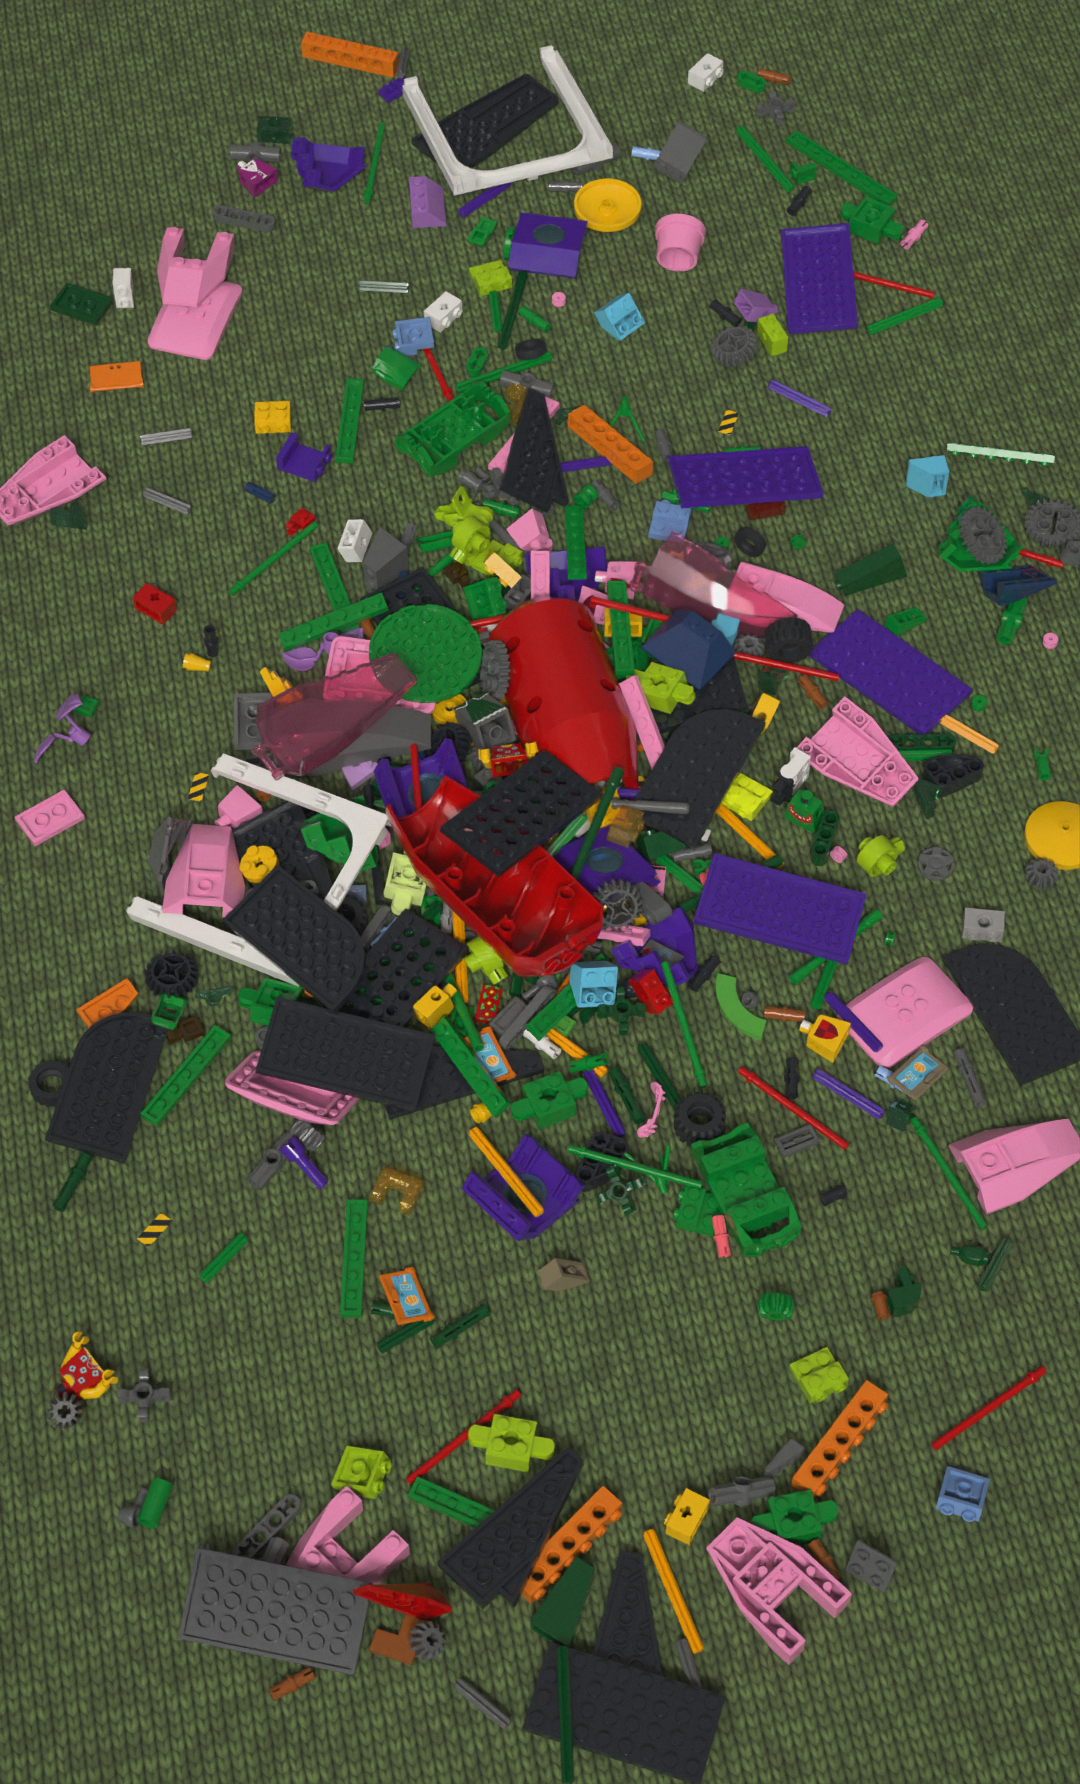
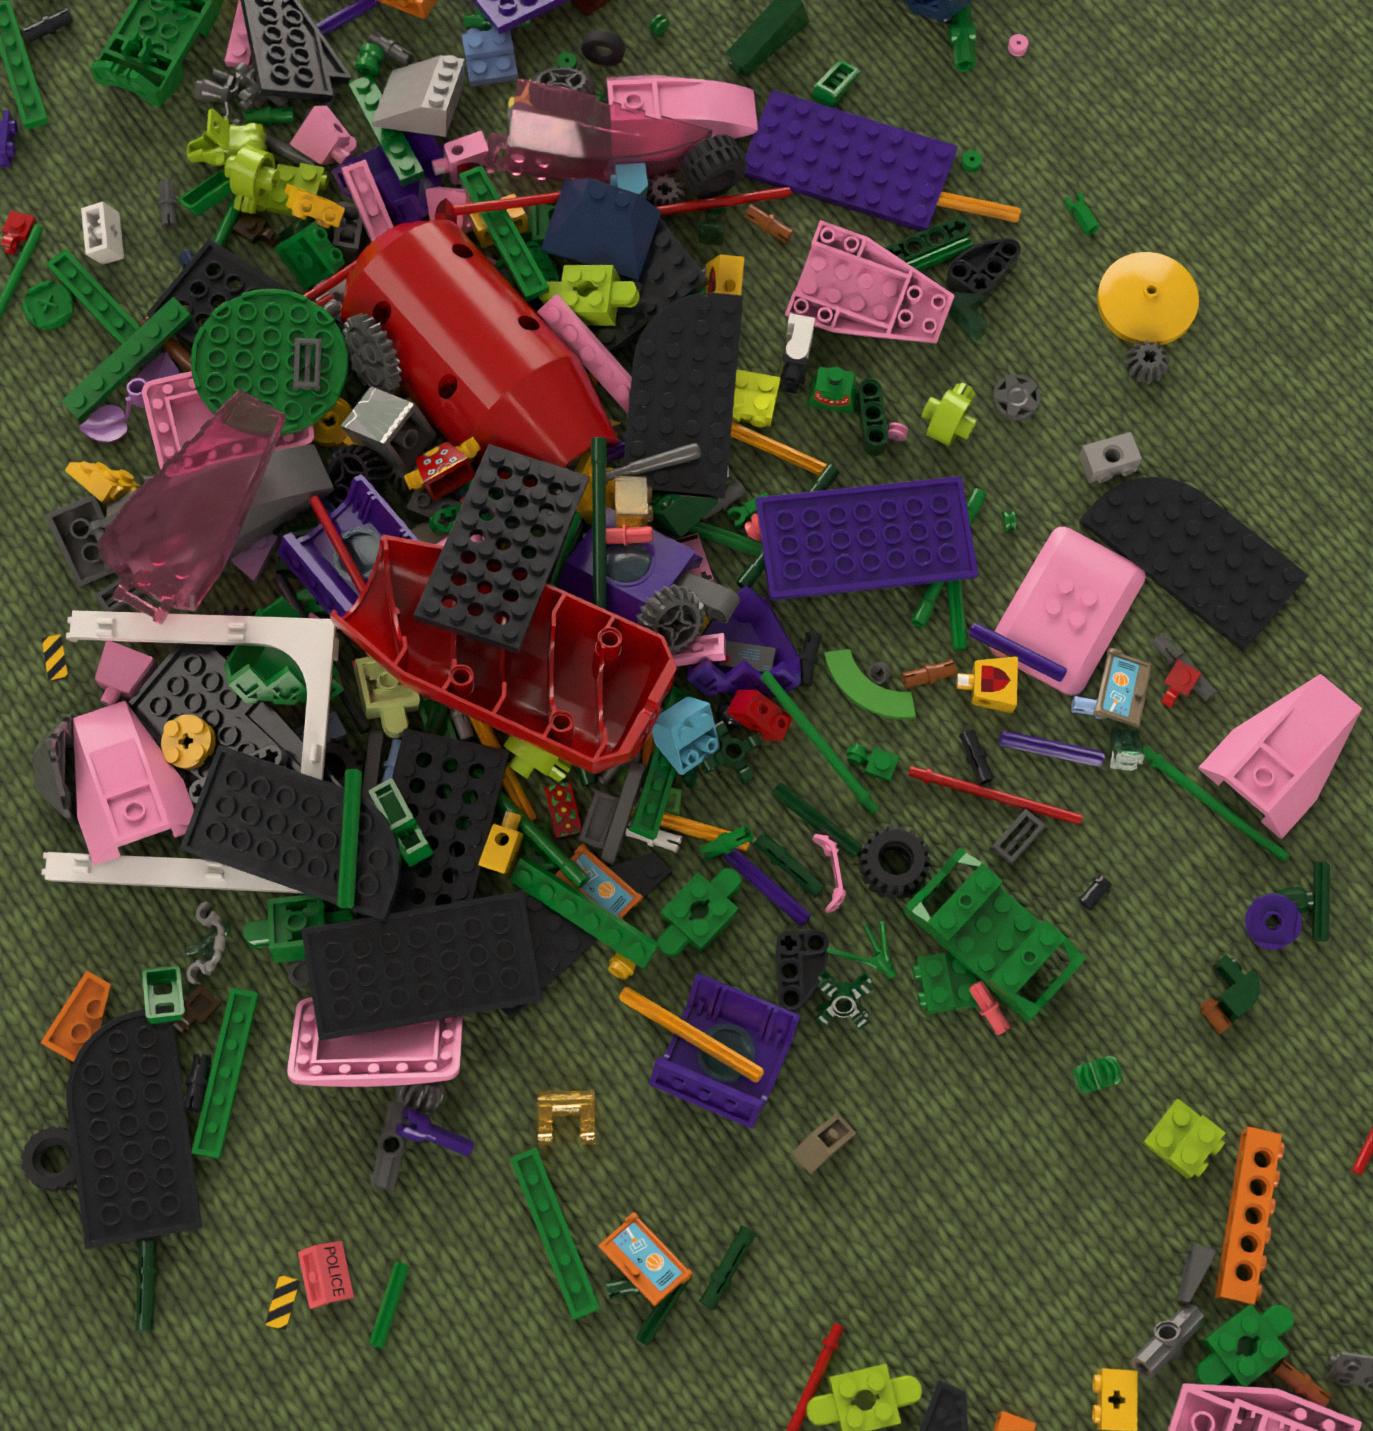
camera: 25 degrees left, 15 degrees up
black gear [145,949,199,999] -> none
dark grey slope [363,528,408,591] -> none
green bar [568,1144,703,1190] -> none
none -> green tile [22,281,75,330]
none -> black pin [183,1054,211,1113]
none -> light grey piece [186,901,226,986]
none -> dark grey tile [293,338,322,391]
none -> coral panel [298,1241,354,1309]
none -> green axle [337,769,362,909]
none -> green slope [368,778,434,867]
none -> light grey slope [372,55,465,137]
none -> coral axle [606,525,653,546]
none -> green plate [846,744,900,783]
none -> red plate [1161,660,1202,708]
none -> dark purple plate [1245,893,1302,950]

